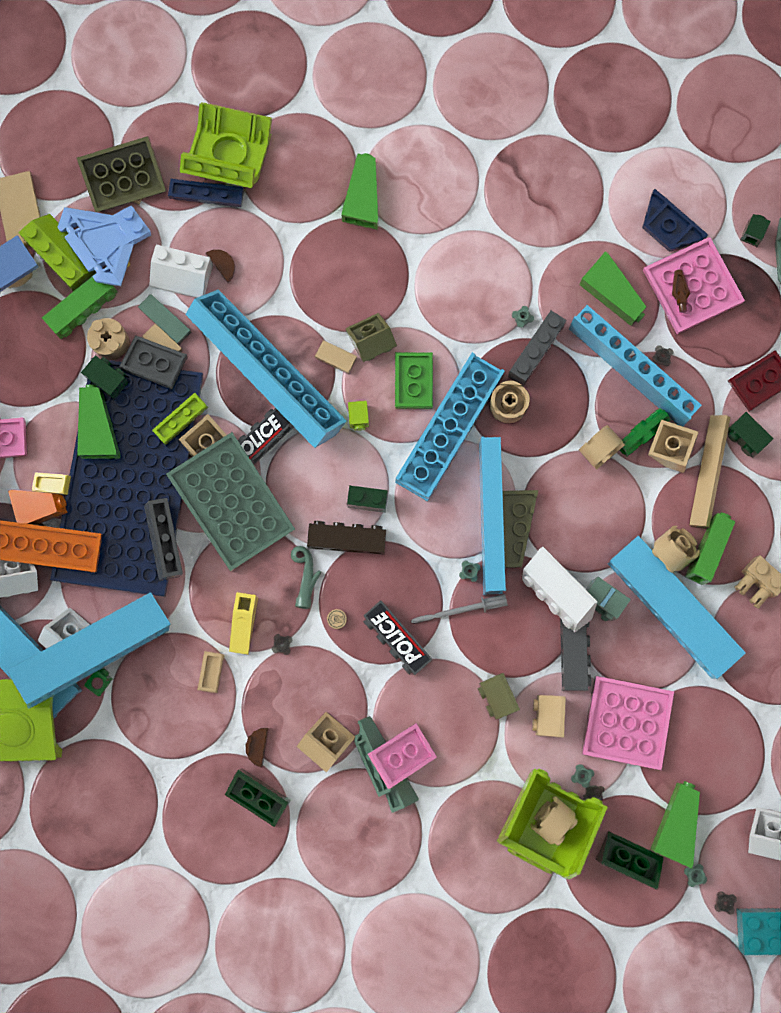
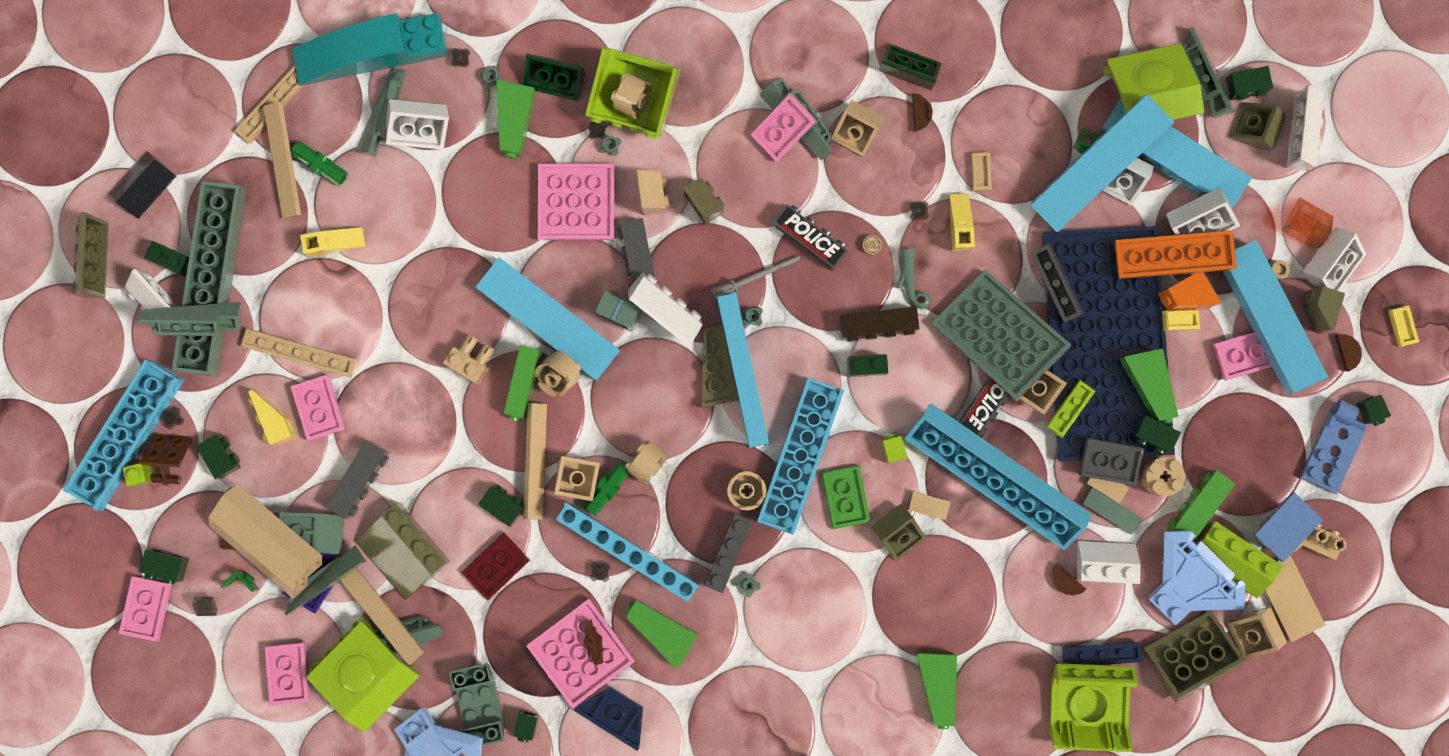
camera: 165 degrees right, 5 degrees up
none -> tan slope [1227,607,1287,659]

